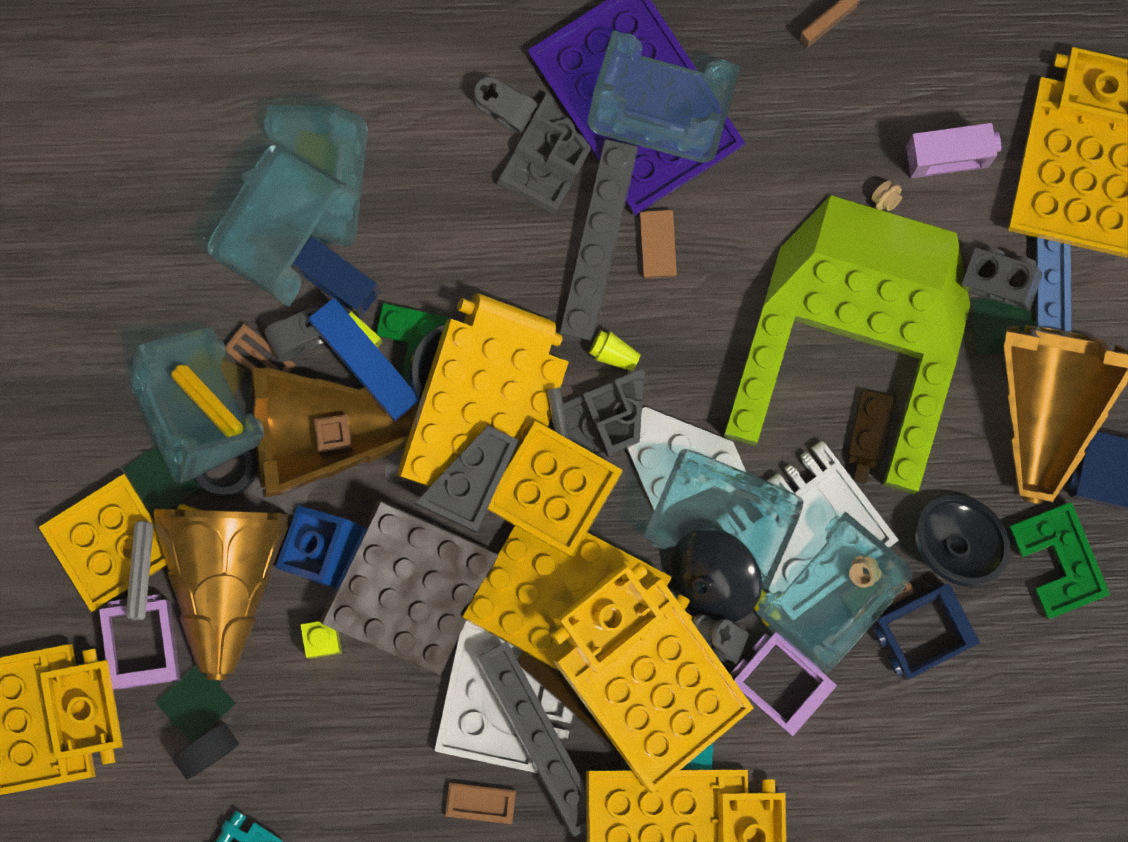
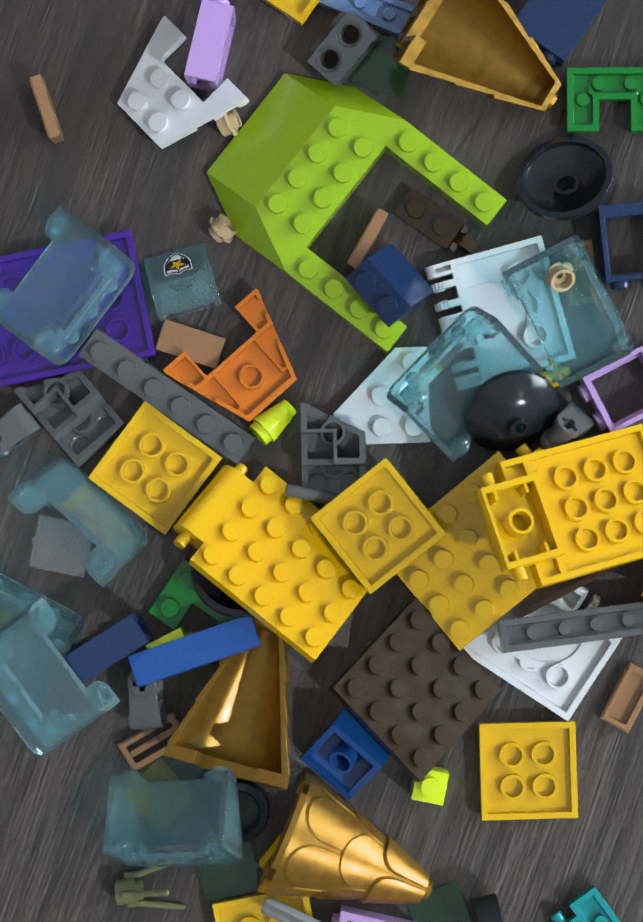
camera: 70 degrees left, 5 degrees up
yellow axle [171,364,244,439] -> none
medium nougat tile [314,414,353,454] -> none
dark grey wing [414,426,519,532] -> none
none -> clear light blue windscreen [6,458,147,587]
none -> clear piece [29,515,95,578]
none -> yellow plate [88,401,222,535]
none -> olive plant [115,854,187,910]
none -> white wing [117,16,249,149]
none -> clear light blue slope [144,242,222,321]
none -> orange wing [163,288,297,422]
none -> tan plate [208,214,238,243]
none -> dark blue brick [346,244,434,328]
none -> medium nougat tile [347,208,389,271]
none -> yellow plate [478,720,578,821]

